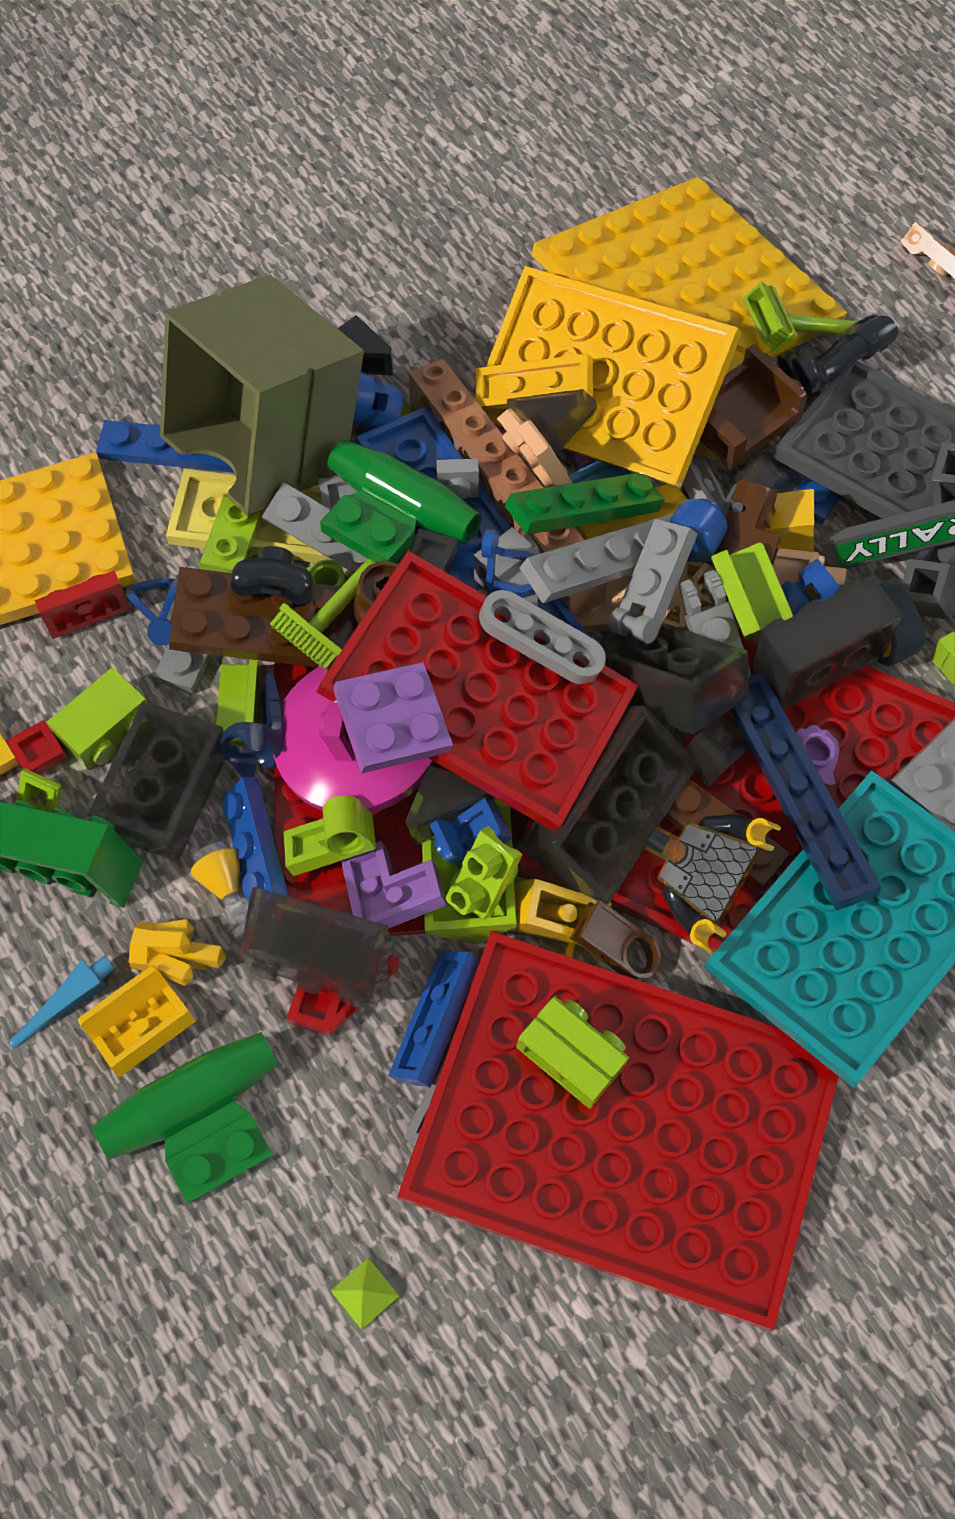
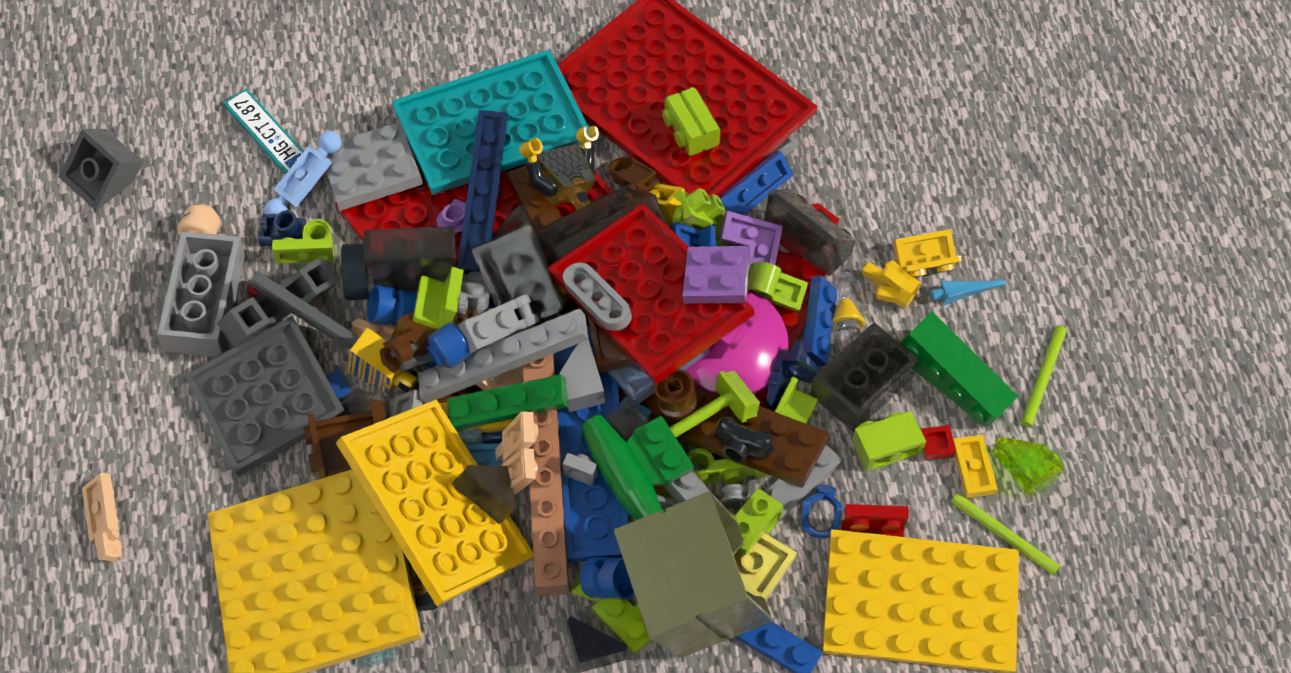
camera: 160 degrees left, 5 degrees down
lime slope [16,768,62,812] -> none
green plate [92,1032,279,1204] -> none
lime slope [331,1258,400,1330] -> none
yellow plate [475,354,593,411] -> none
blue piece [481,529,536,598] -> none
lime piece [743,281,857,354] -> none
black piece [778,314,898,399] -> none

